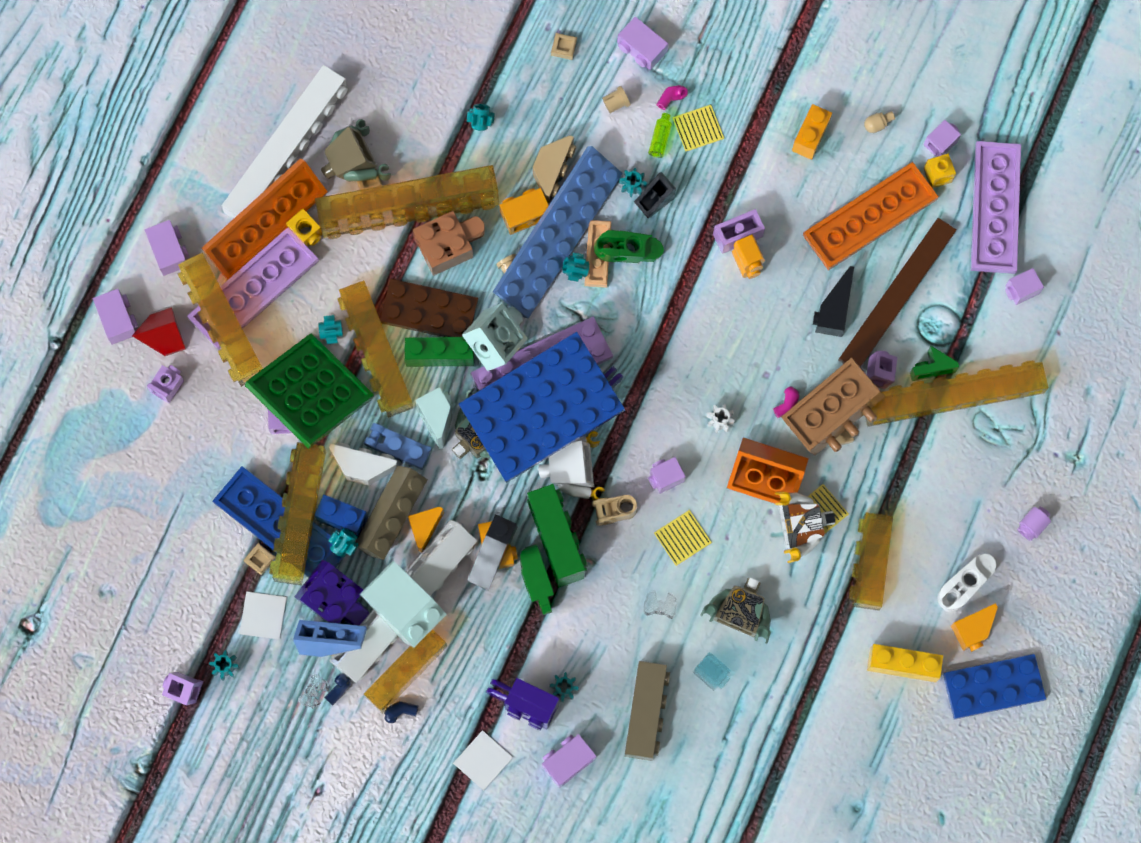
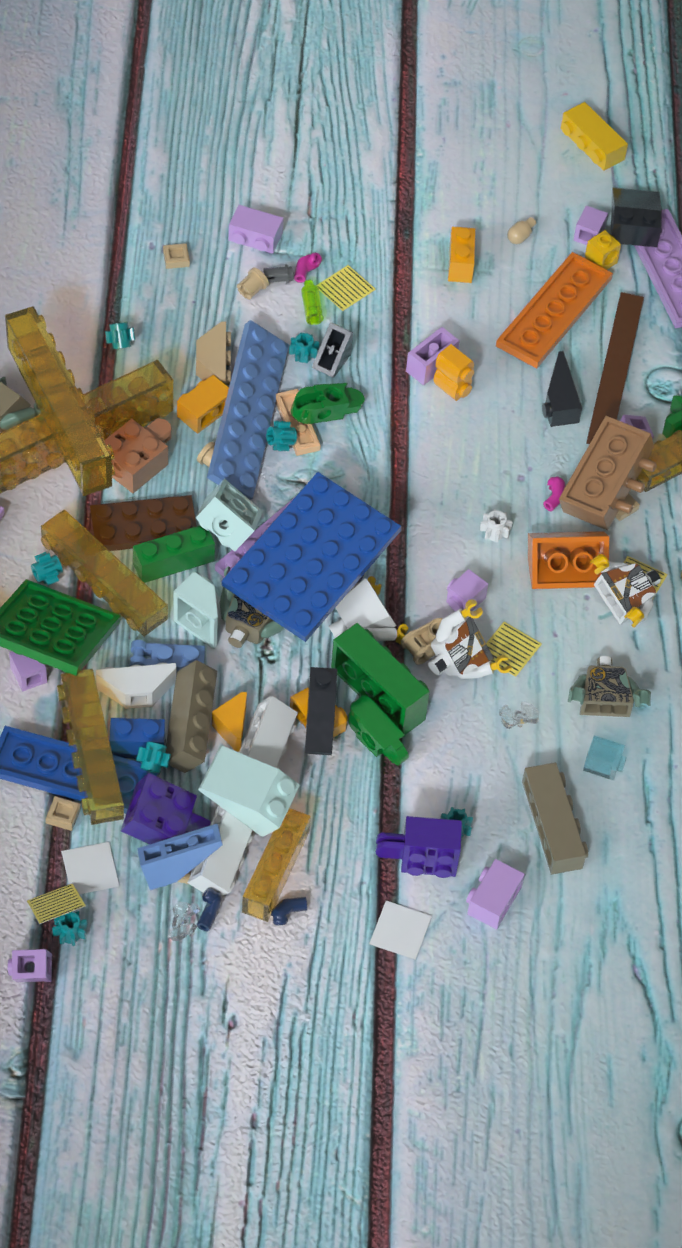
camera: 25 degrees left, 20 degrees down
none -> clear yellow brick [5,306,115,496]
none -> light yellow sticker [27,883,86,924]
none -> dark grey pin [263,264,293,284]
none -> torso [428,599,512,679]
none -> yellow brick [561,102,628,171]
none -> black slope [610,188,662,247]

